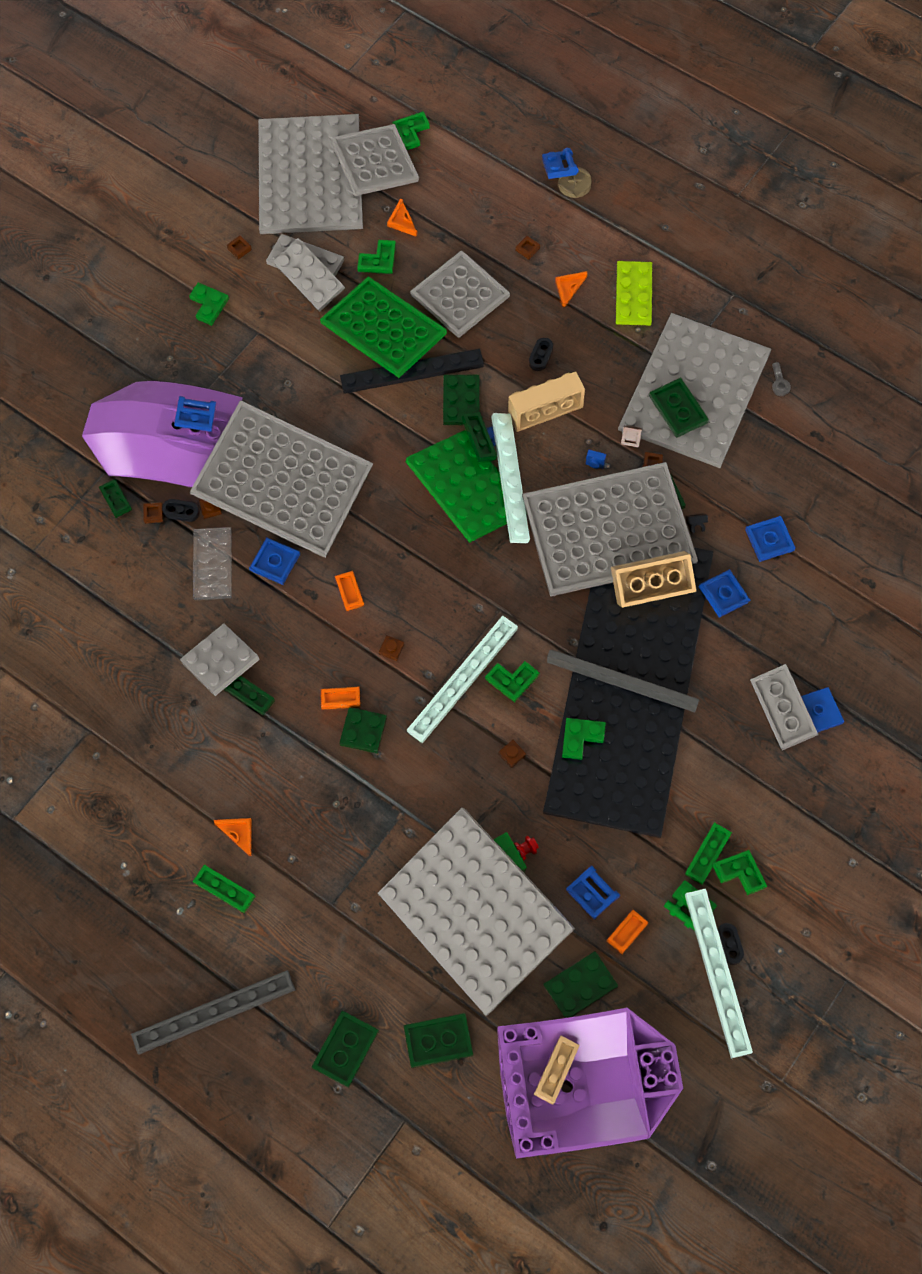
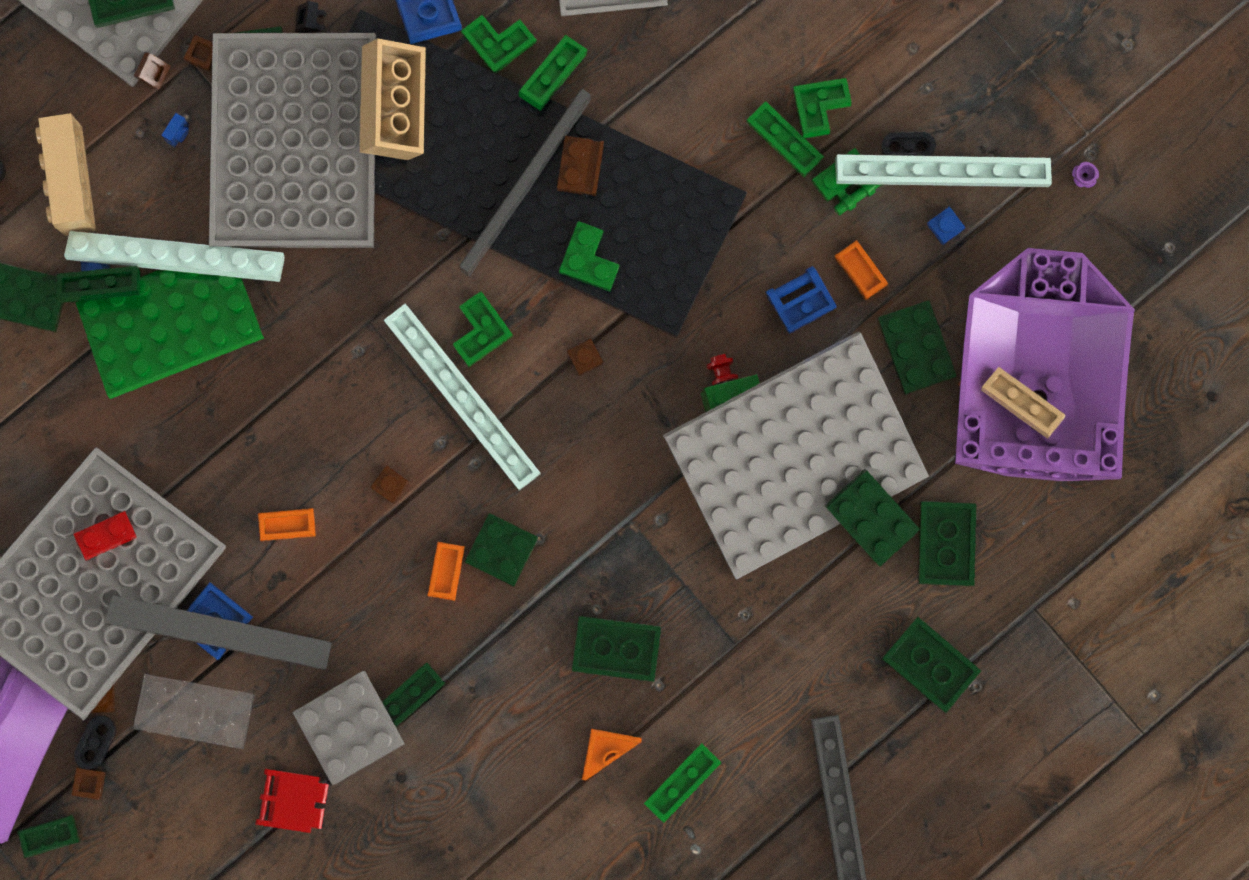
camera: 80 degrees left, 15 degrees up
none -> red plate [73,511,137,561]
none -> dark grey tile [106,595,332,670]
none -> red plate [255,769,329,833]
none -> green plate [461,15,537,73]
none -> green plate [518,35,587,111]
none -> reddish brown plate [557,136,604,196]
none -> dark green plate [572,616,661,682]
none -> dark green plate [825,469,920,567]
none -> blue plate [927,206,966,245]
none -> medium lavender plate [1072,162,1099,188]

